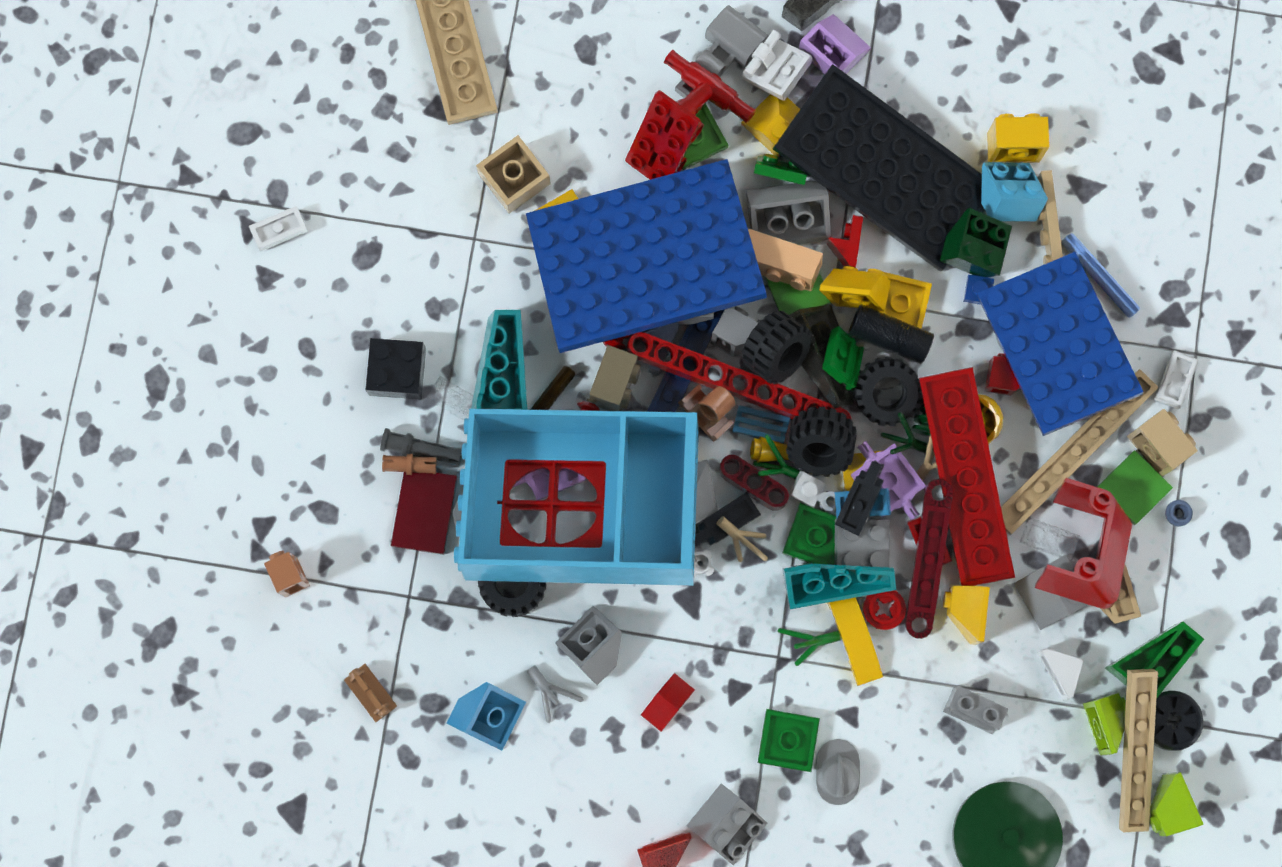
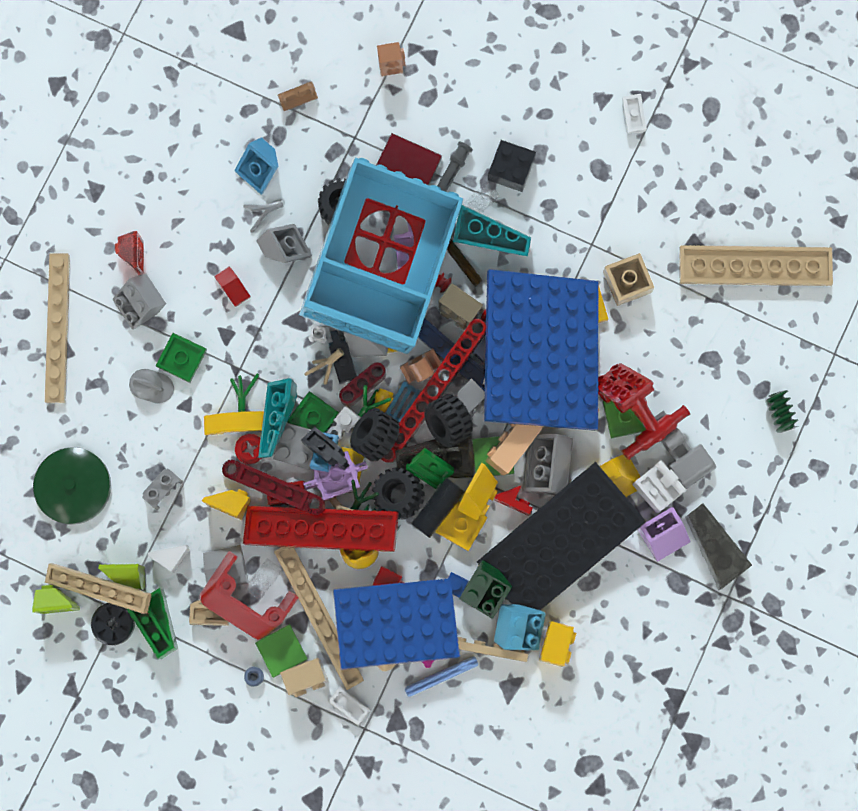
camera: 110 degrees right, 0 degrees up
nougat pin [382,454,437,475] -> none
green plate [754,154,807,185] -> none

